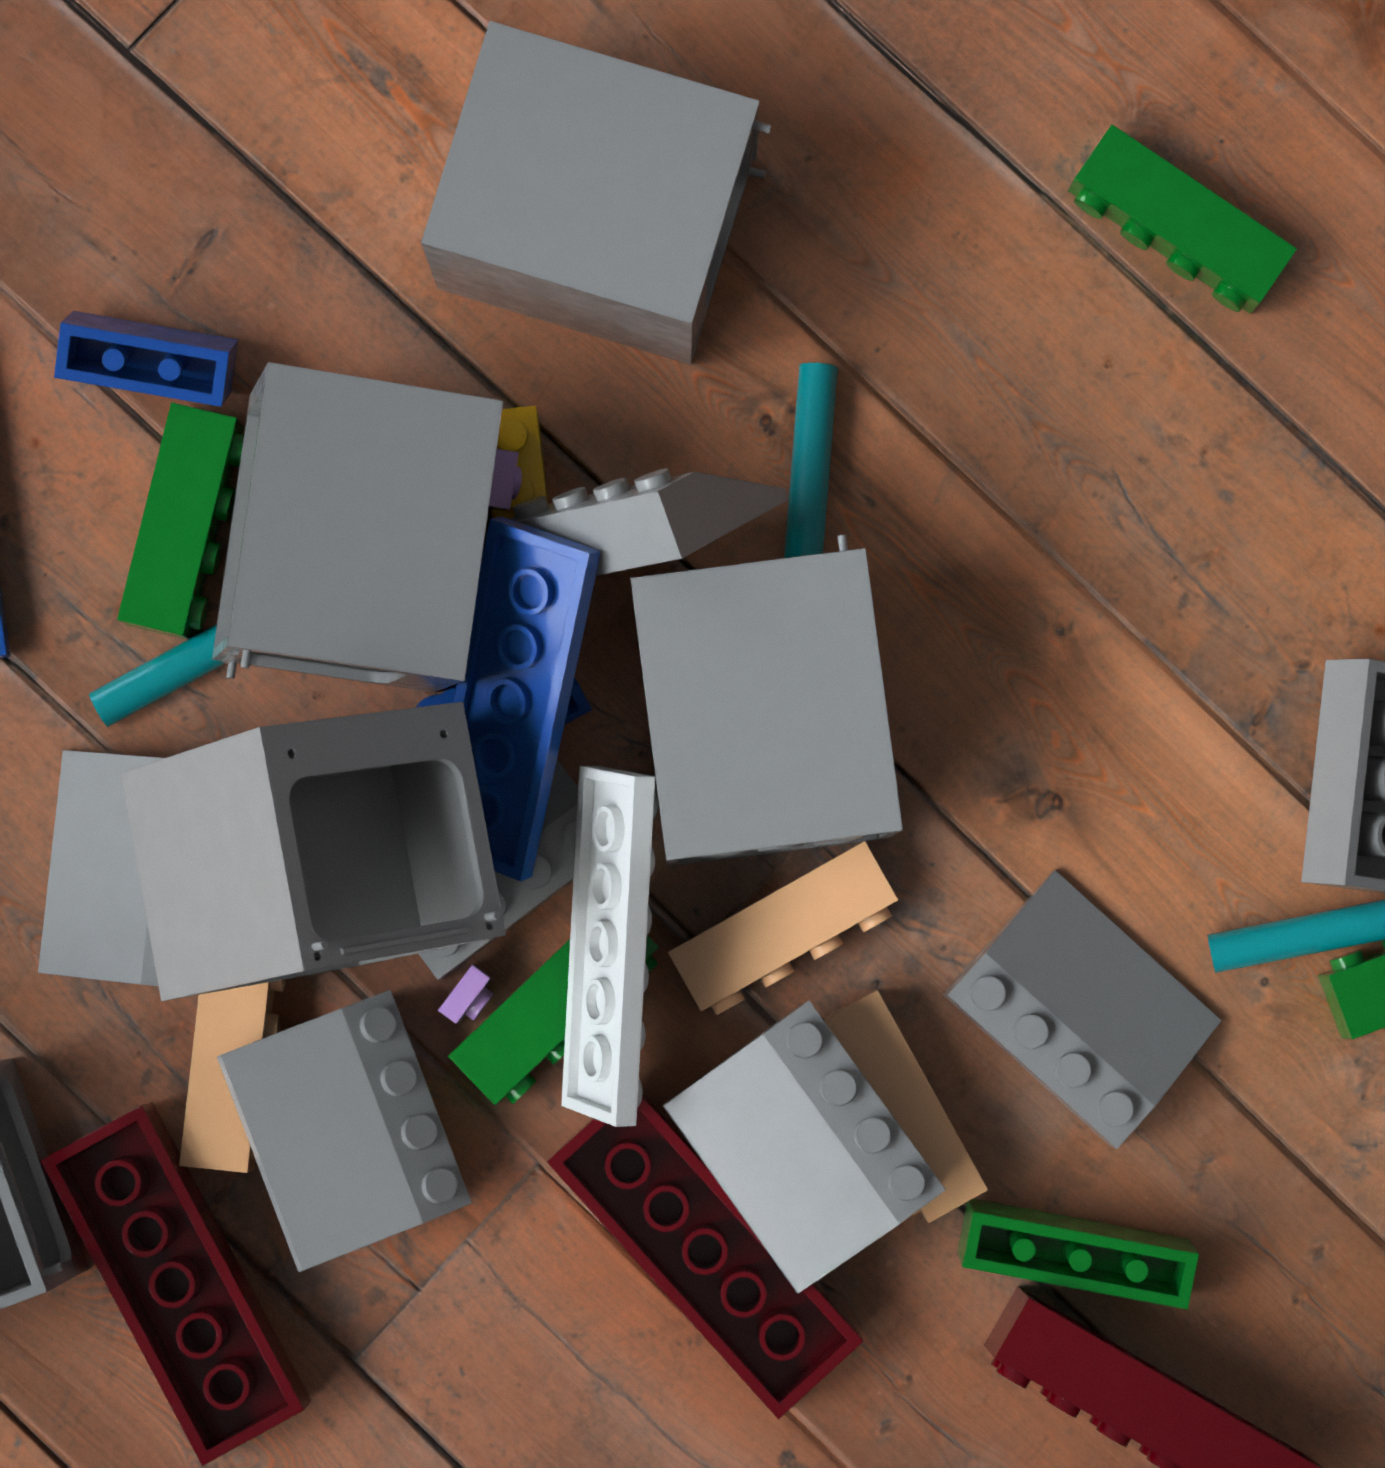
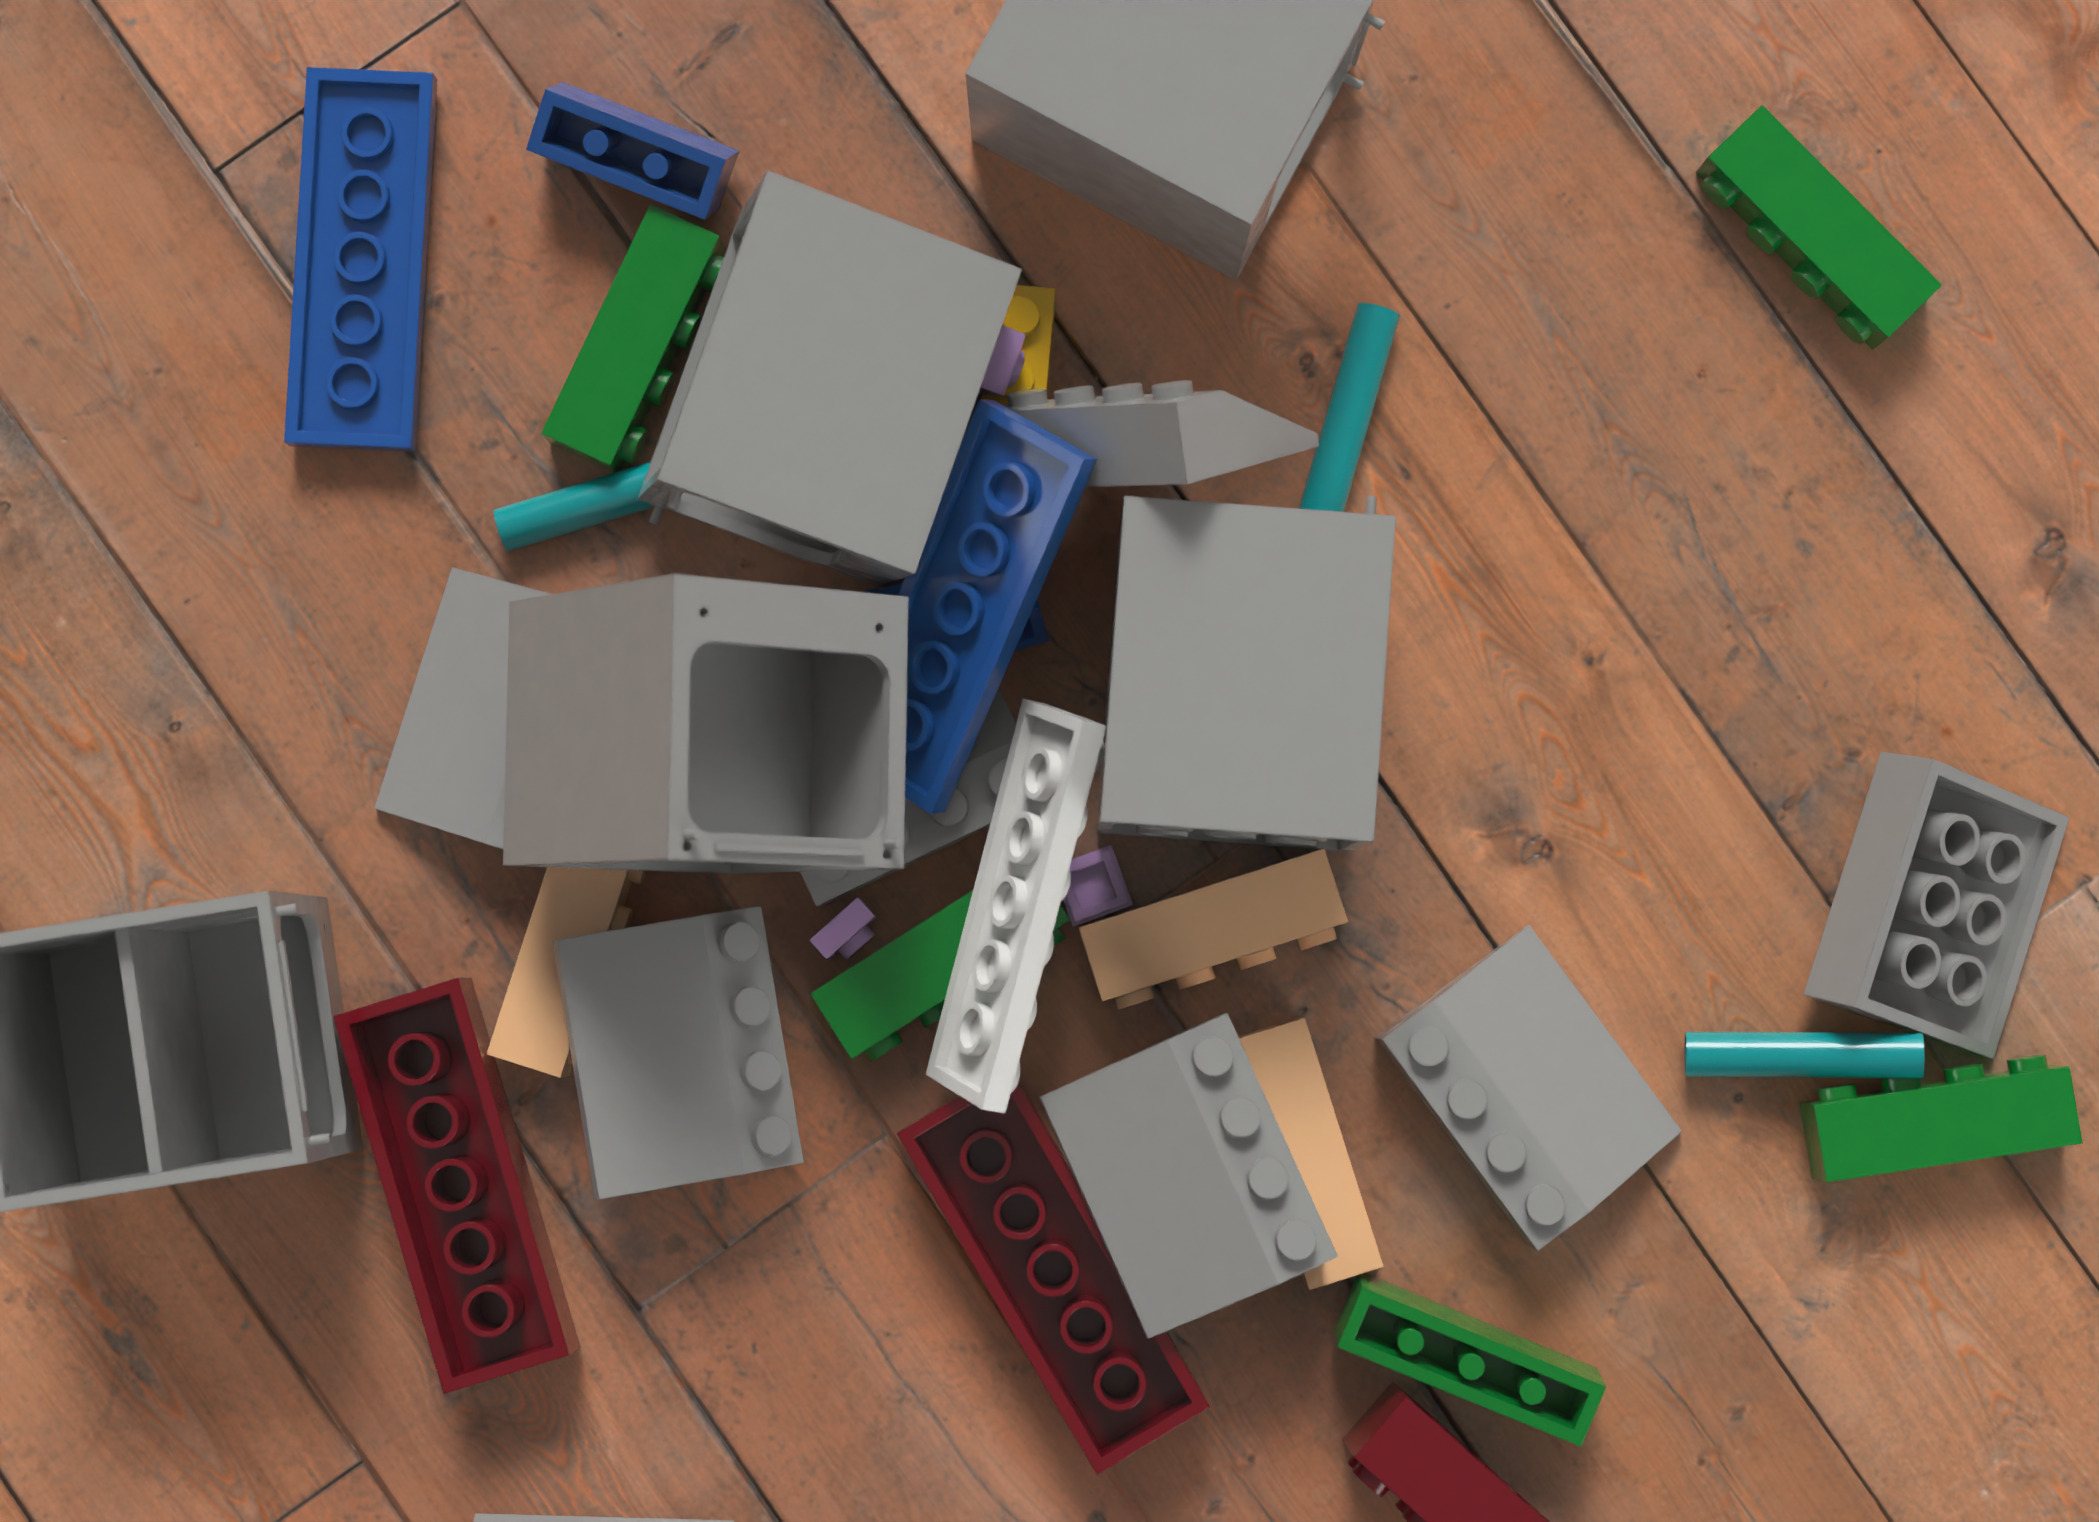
camera: 15 degrees right, 0 degrees up
none -> lavender tile [1063,845,1133,927]

